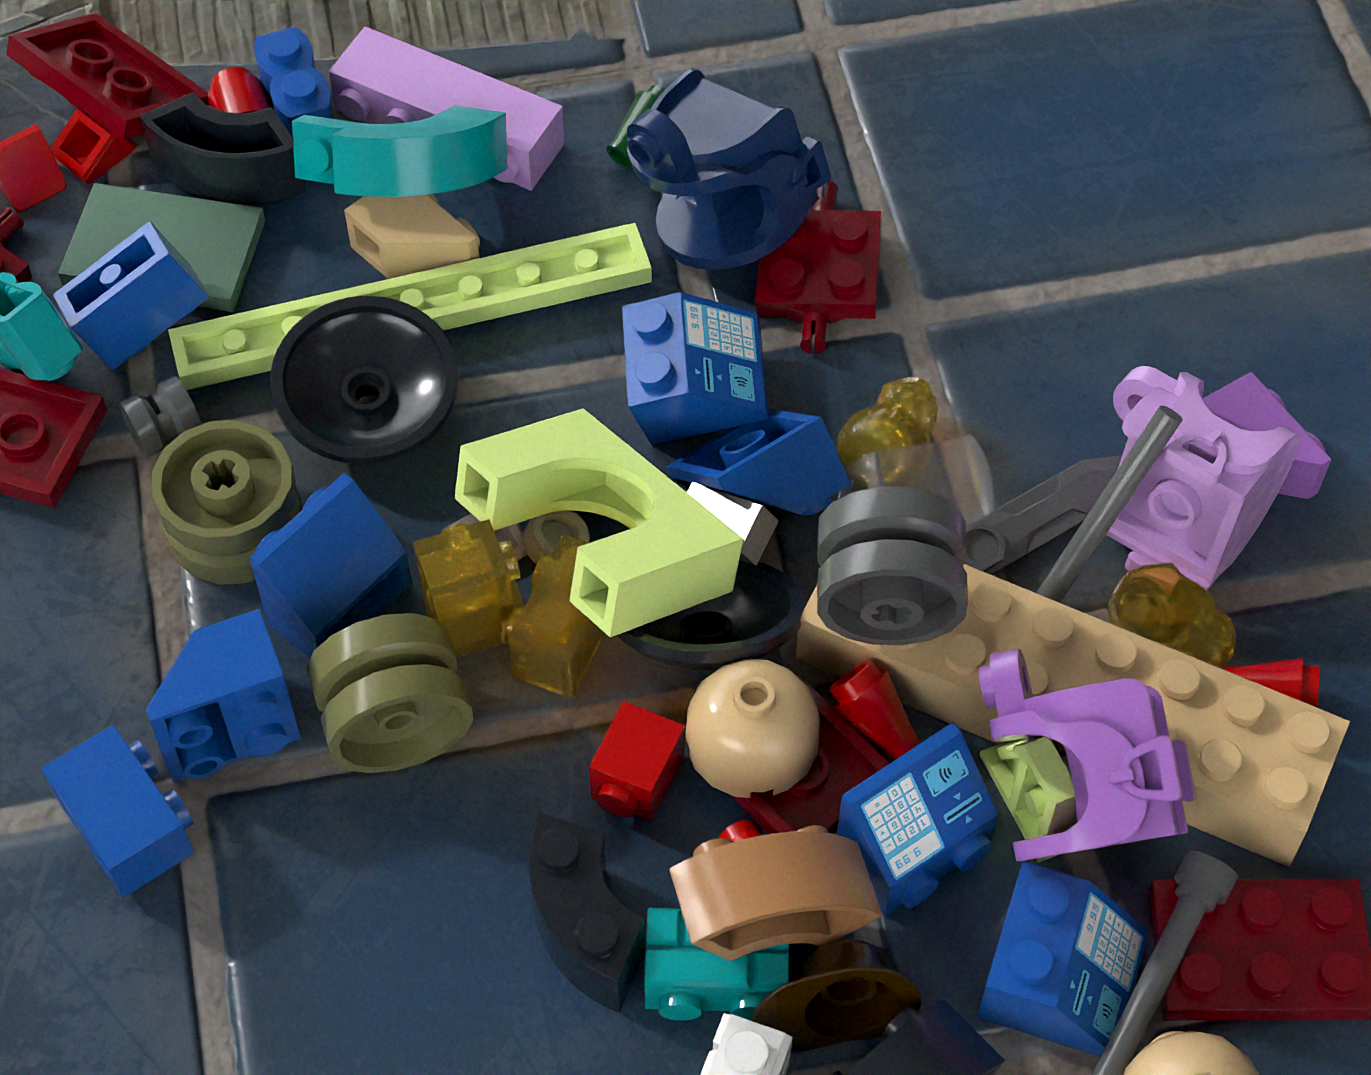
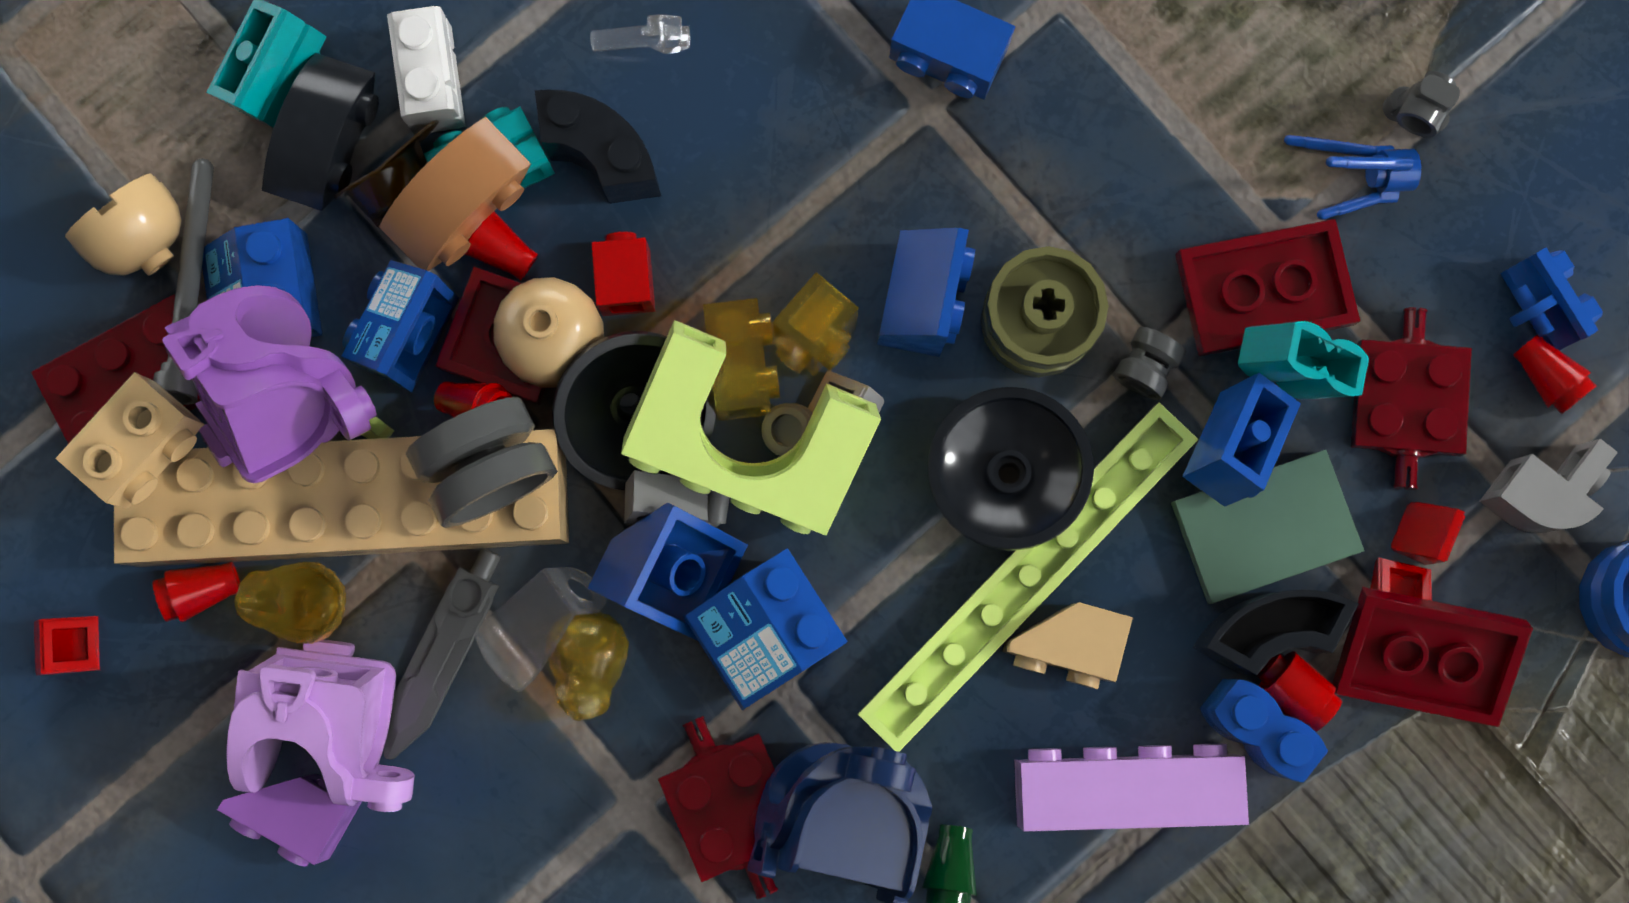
camera: 150 degrees right, 25 degrees up
blue slope [146,609,301,783] -> none
teal arch [292,105,507,197] -> none
olive wheel [306,613,474,773] -> none
dark grey bar [1036,405,1183,603] -> none
none -> tan brick [55,372,205,509]
none -> clear bar [590,14,690,54]

